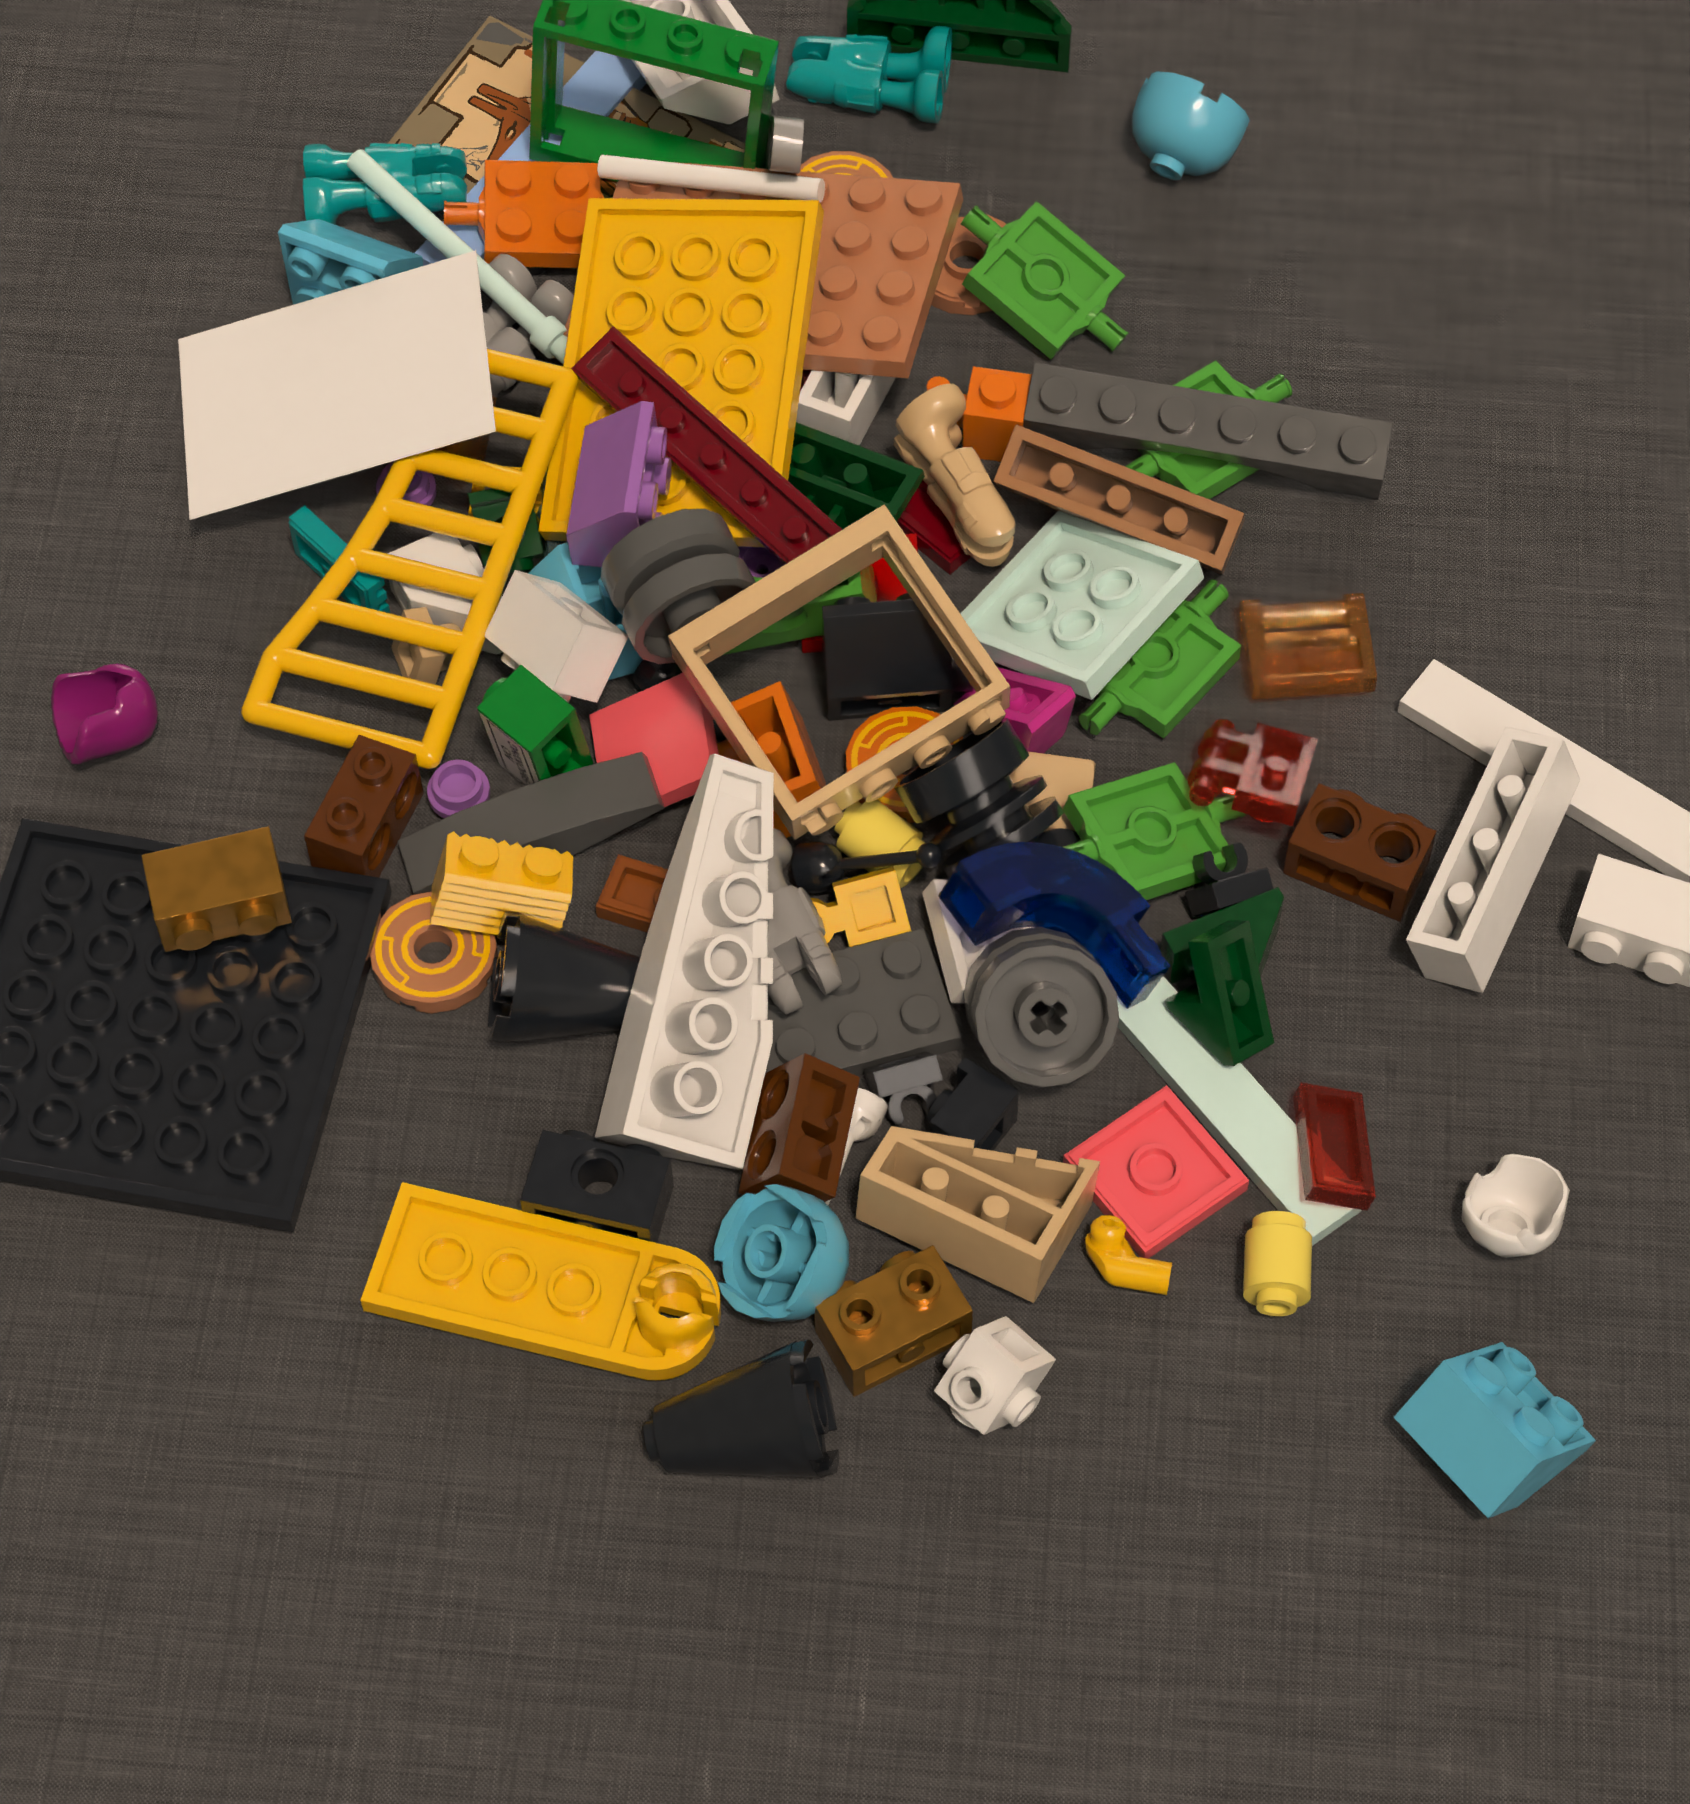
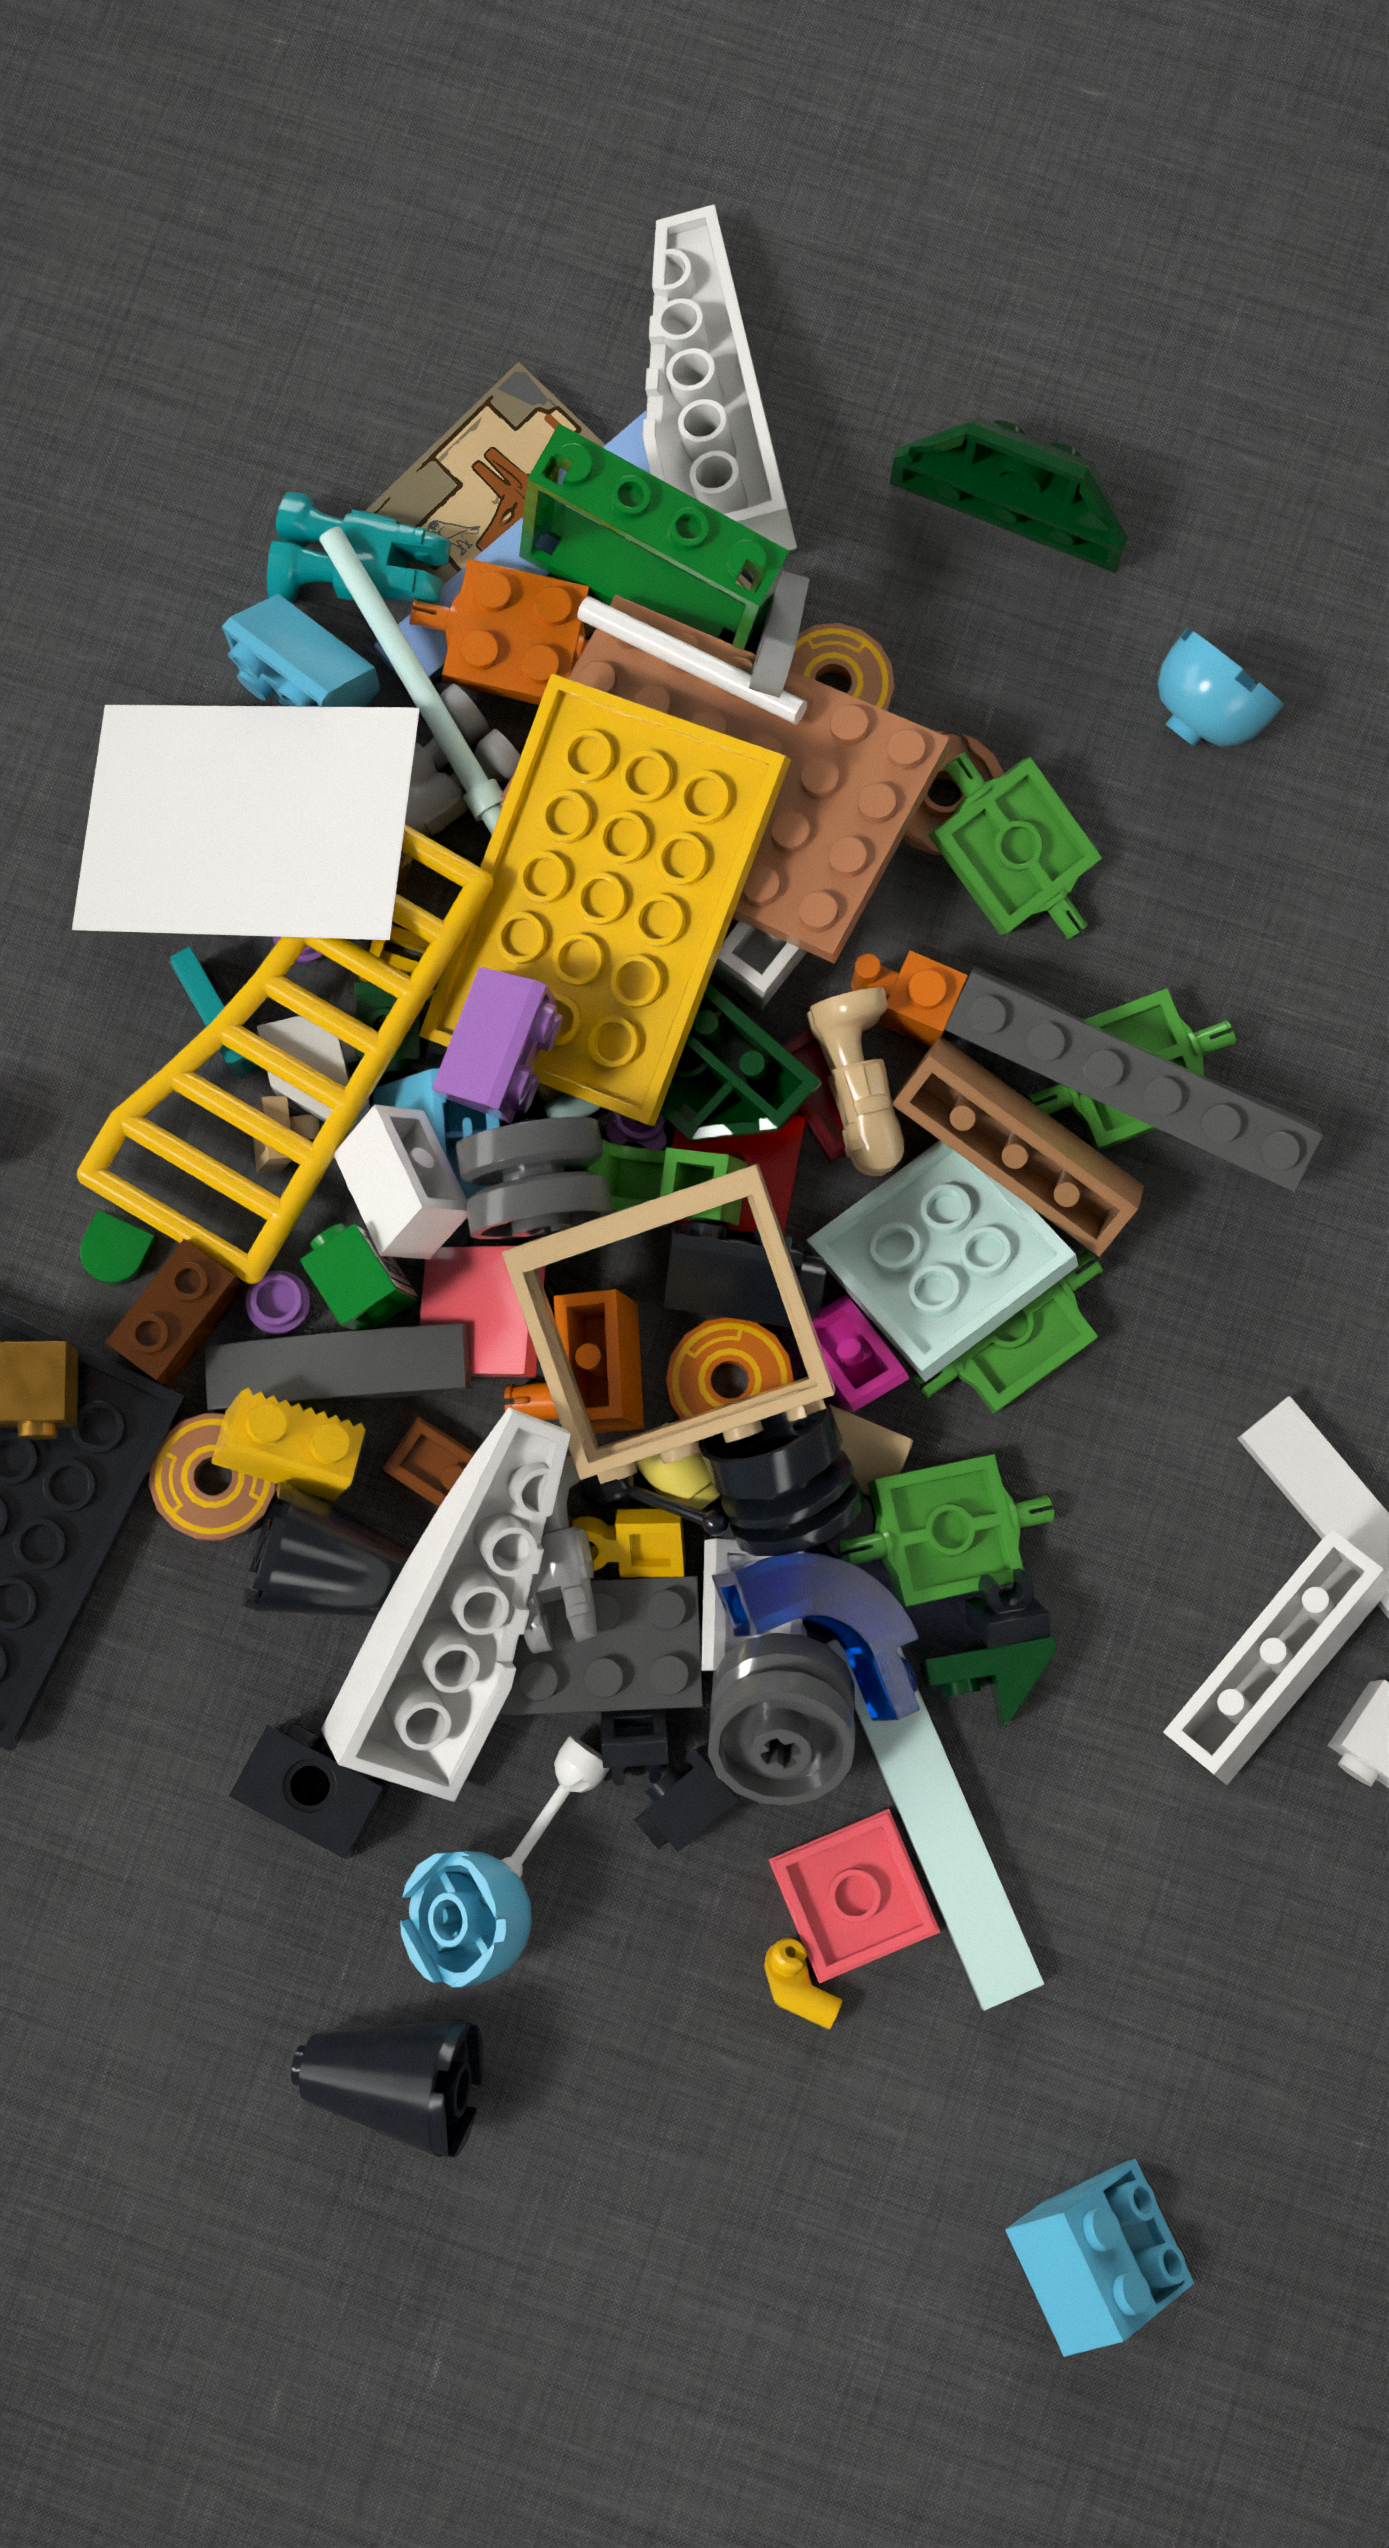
camera: 10 degrees right, 20 degrees up
yellow plate [360,1182,721,1381] -> none
dark red tile [571,326,843,596] -> none
reddish brown brick [738,1053,860,1202] -> none
teal piece [786,26,952,123] -> none
pearl gold brick [815,1245,973,1397] -> none
tan wedge [856,1126,1100,1303] -> none
white brick [934,1316,1056,1435] -> none
dark green slope [1165,920,1274,1066] -> none
clear red plate [1188,719,1318,827] -> none
clear orange plate [1239,593,1377,699] -> none
light yellow brick [1243,1211,1312,1317] -> none
reddish brown brick [1283,783,1437,922] -> none
clear red tile [1293,1082,1376,1211] -> none
white hair [1462,1154,1570,1258] -> none
none -> green tile [80,1209,158,1286]

